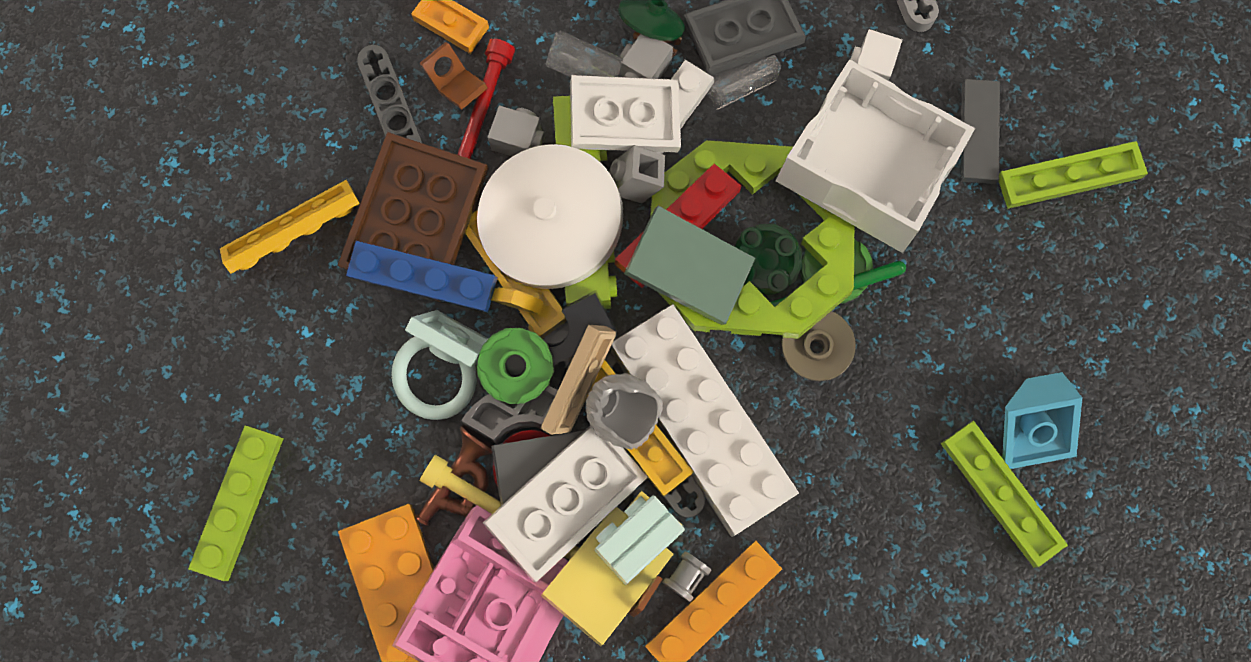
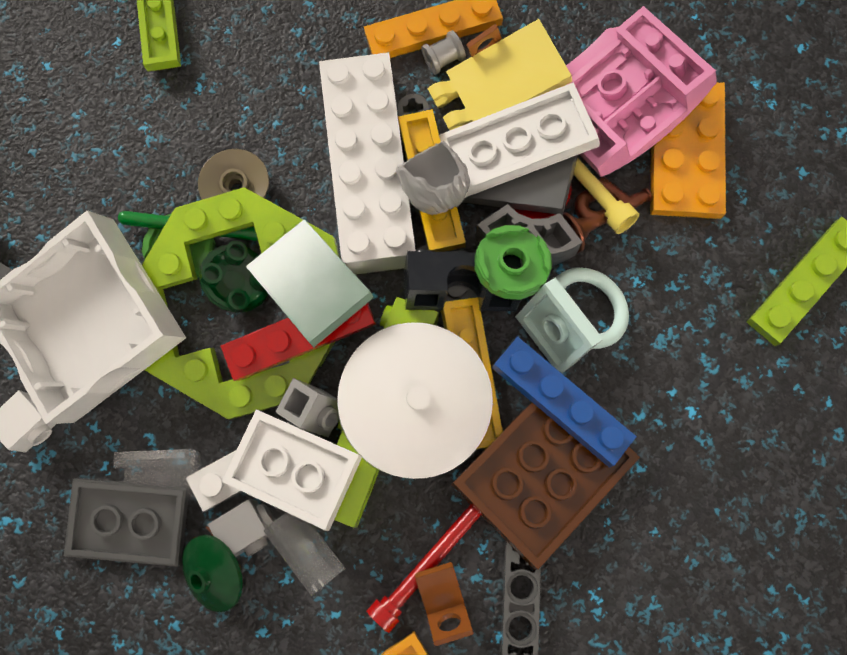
camera: 150 degrees left, 0 degrees up
yellow plate [220,180,360,274] -> none
light grey brick [488,105,545,156] -> none
yellow tile [491,287,544,314] -> none
tan tile [541,325,616,435] -> none
light aqua brick [594,495,685,585] -> none
medium azure slope [1002,372,1082,469] -> none

